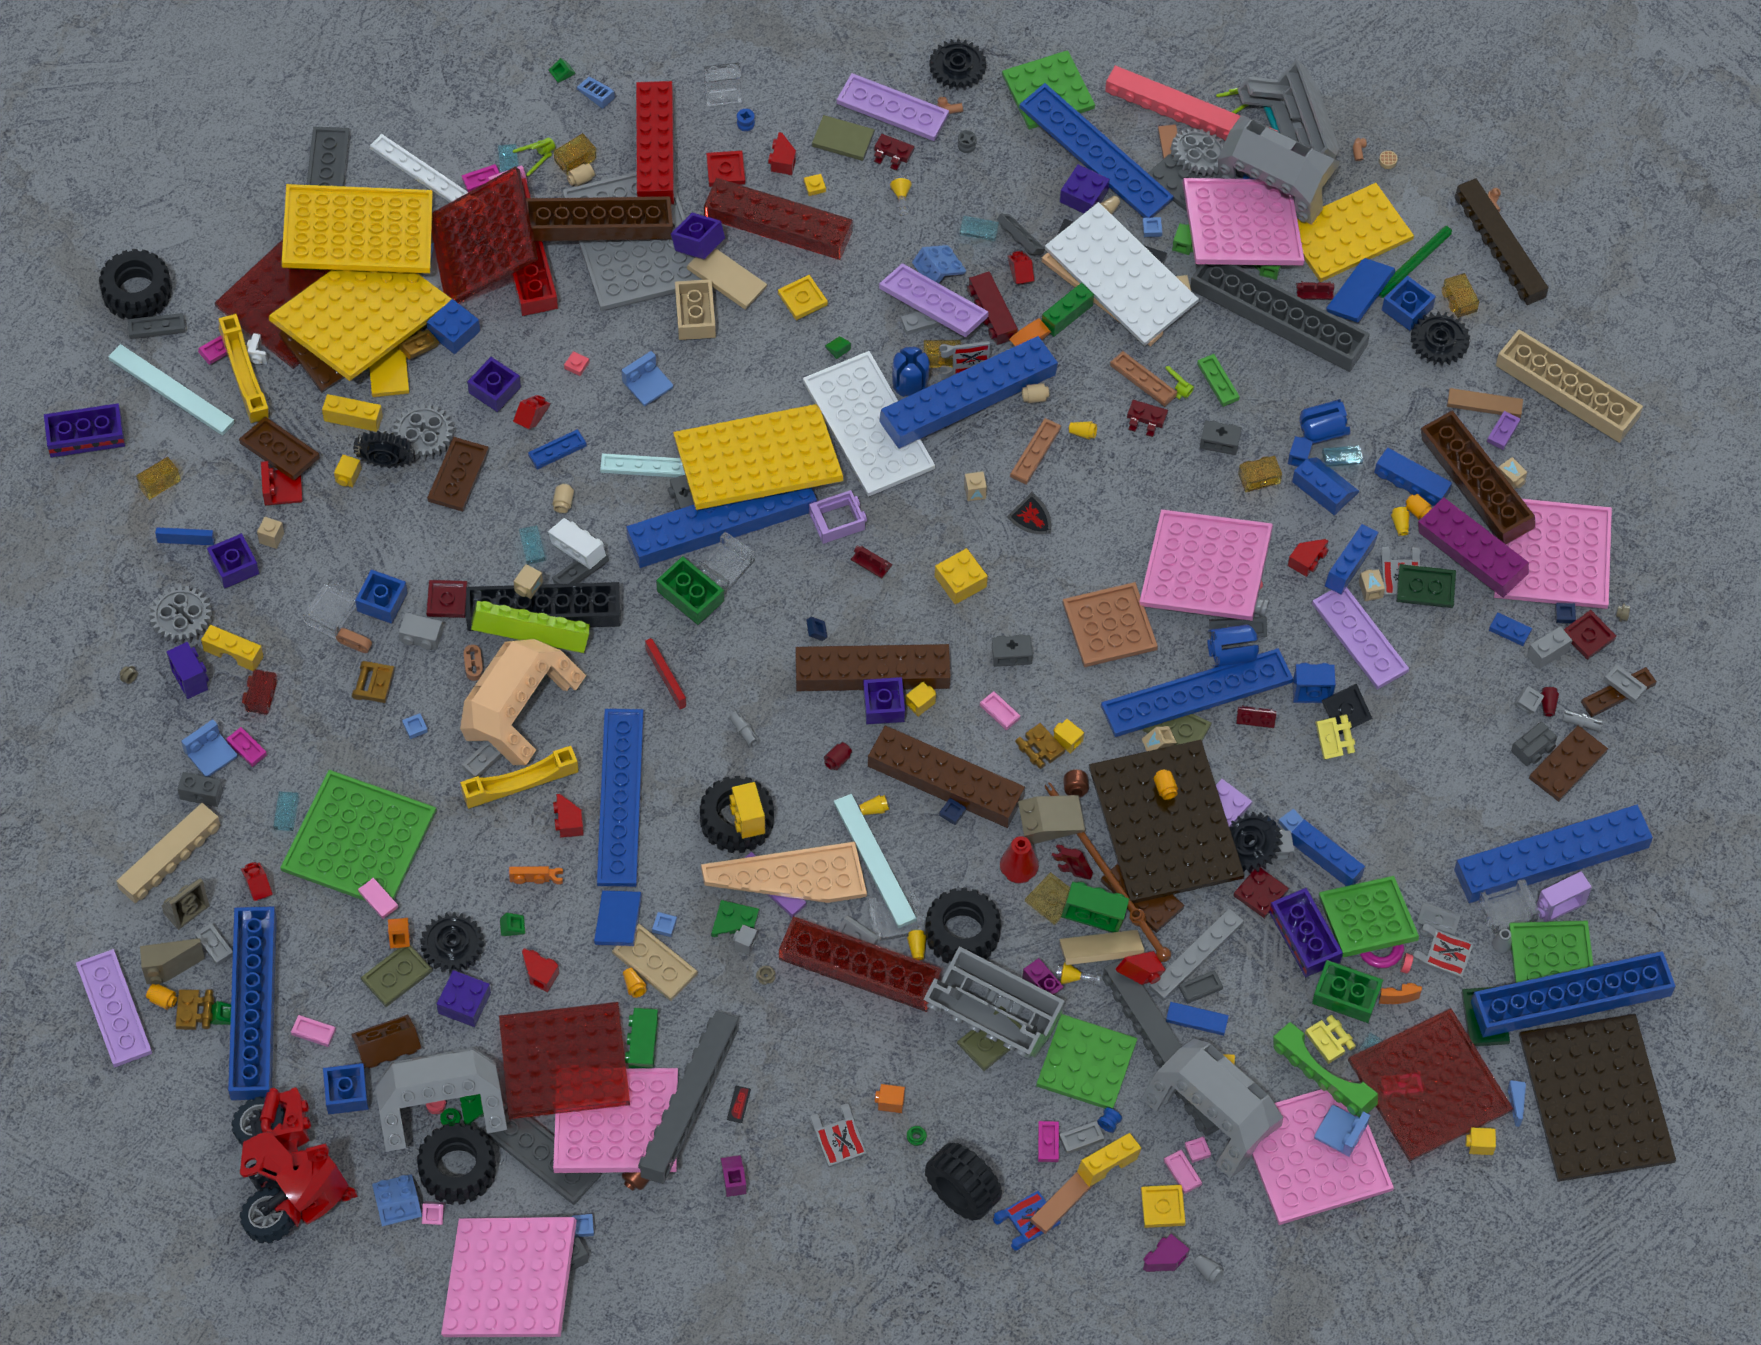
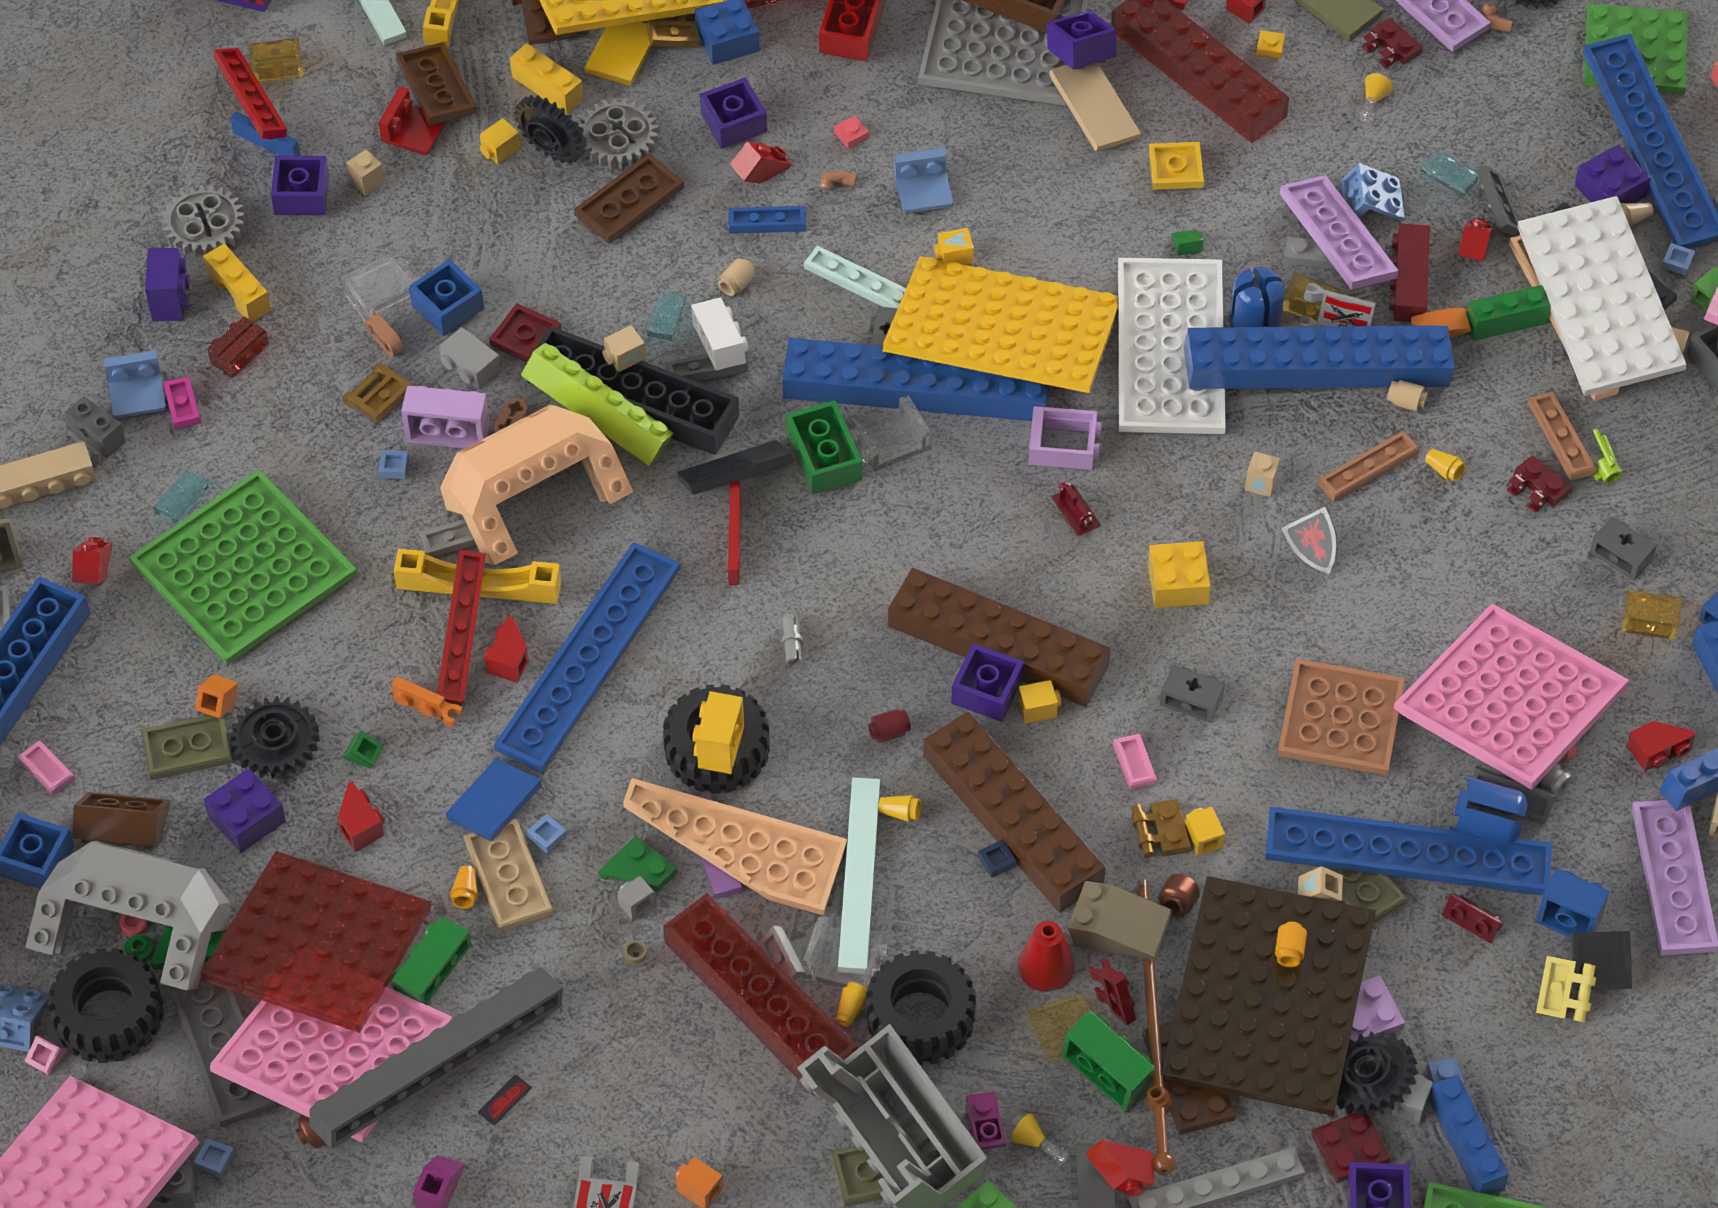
camera: 30 degrees right, 5 degrees down
dark tan plate [120,666,138,684] -> none
bright pink tile [358,878,398,919] -> none
tan brick [675,279,716,340] -> none
dark blue plate [806,616,827,641] -> none
dark grey wheel [958,130,976,153] -> none
tan tile [1059,930,1144,965] -> none
bright green plate [1197,354,1240,407] -> none
none -> red plate [214,48,287,140]
none -> lavender brick [401,386,490,448]
none -> red plate [436,549,486,706]
none -> black tile [677,440,793,495]
none -> nougat arm [820,170,858,190]
none -> yellow brick [934,228,974,265]

